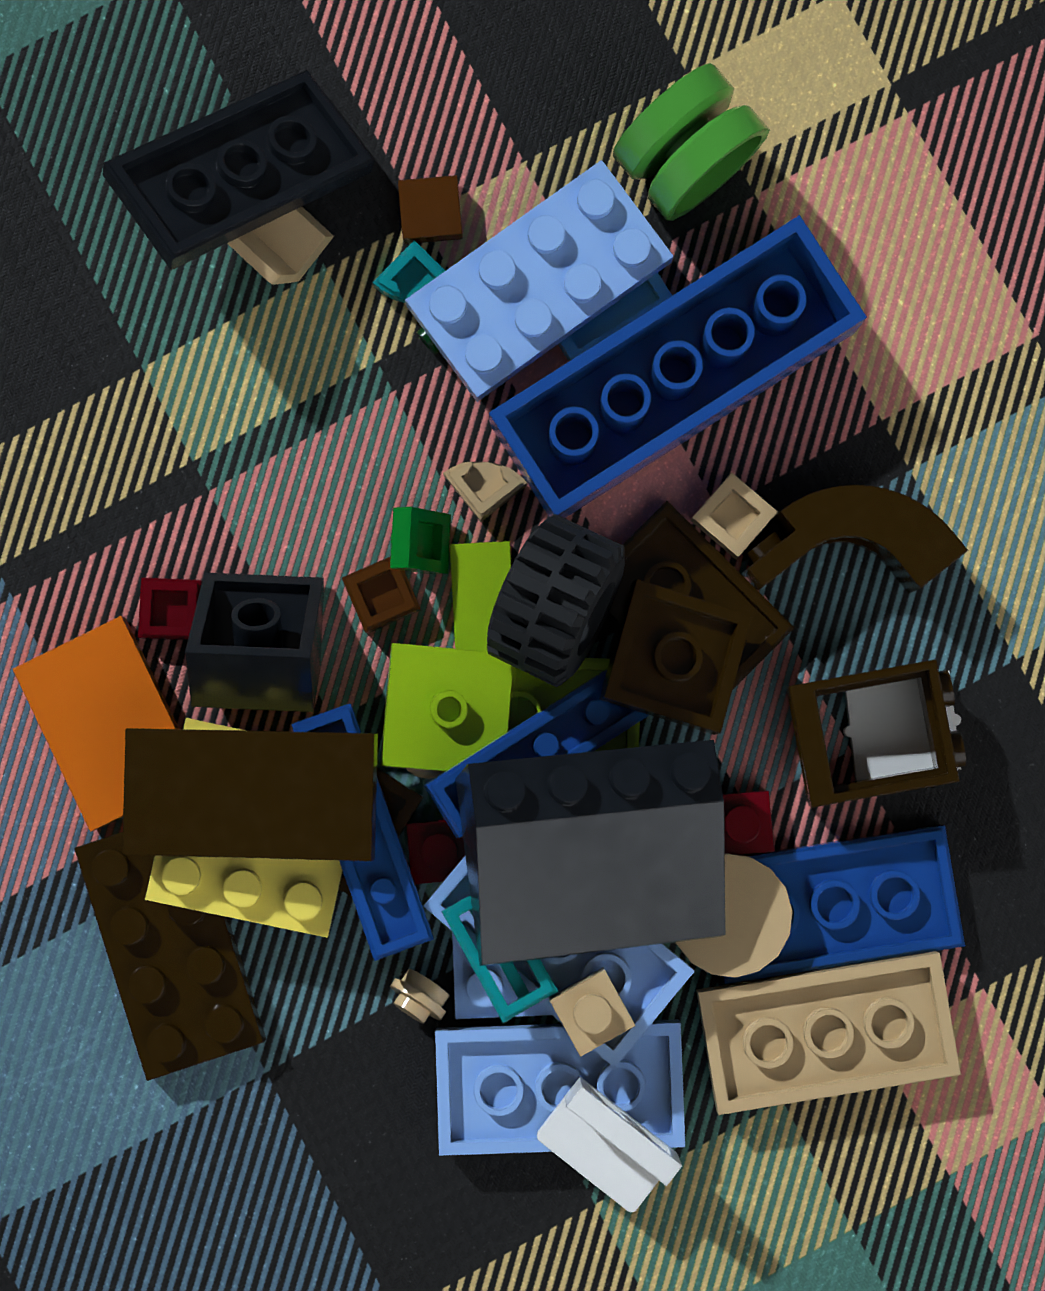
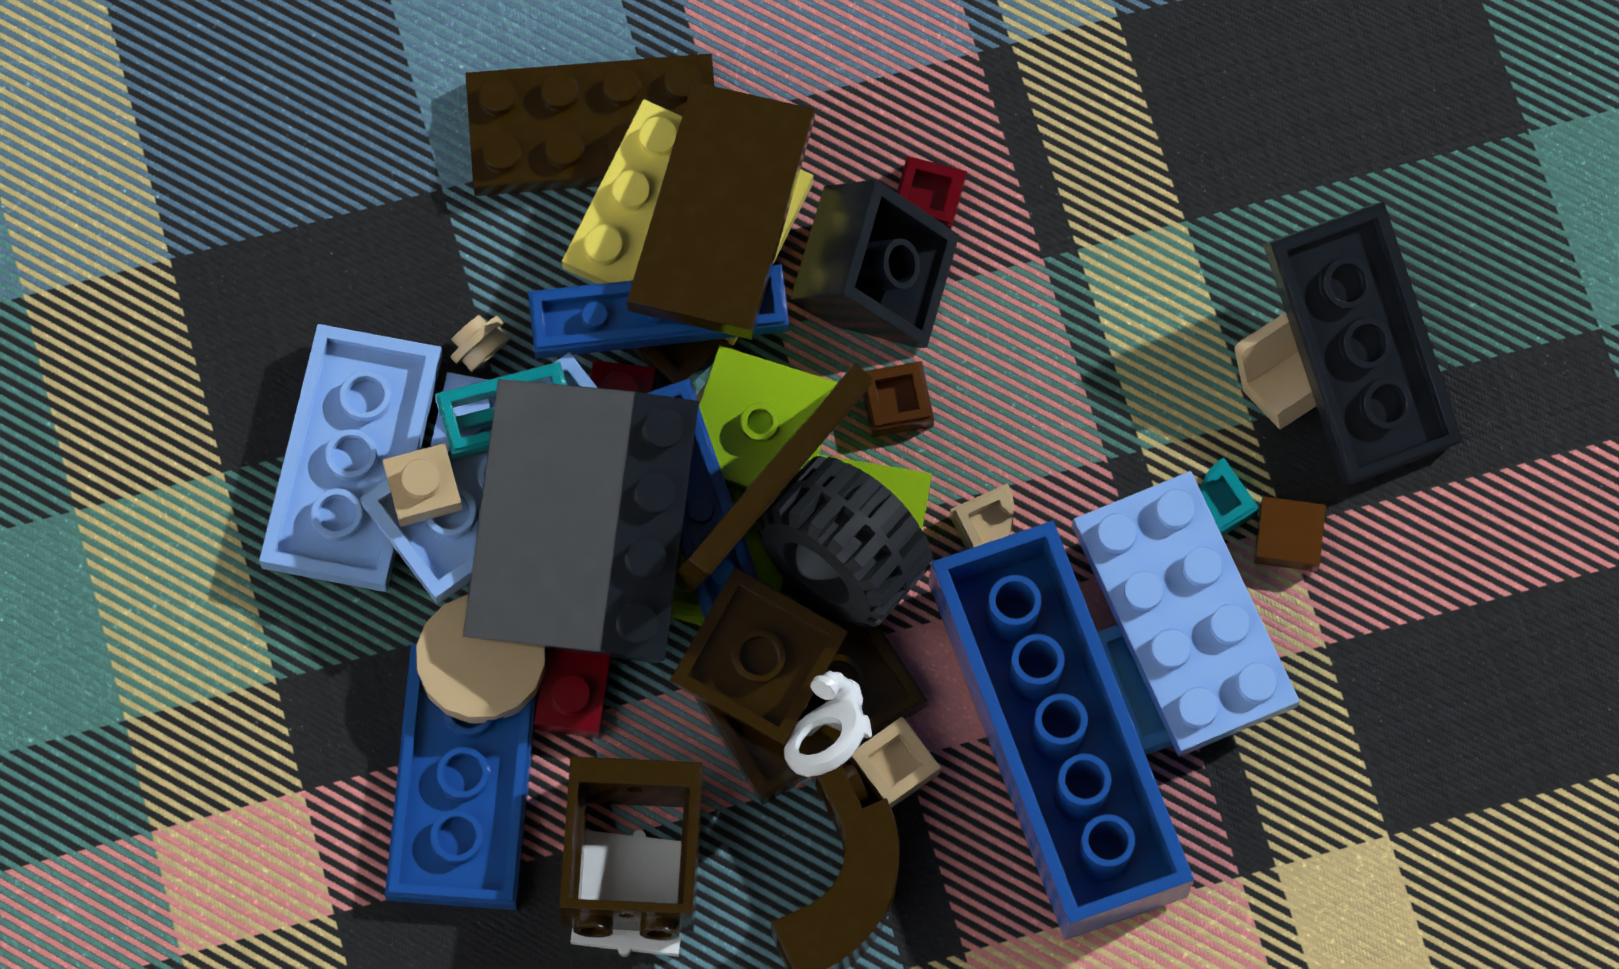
camera: 100 degrees right, 15 degrees down
orange tile [13,616,179,832] -> none
green plate [390,507,451,574] -> none
white panel [537,1077,682,1212] -> none
bright green wheel [613,63,770,221] -> none
tan plate [696,951,961,1115] -> none
none -> dark brown tile [675,363,873,594]
none -> white piece [784,671,872,777]

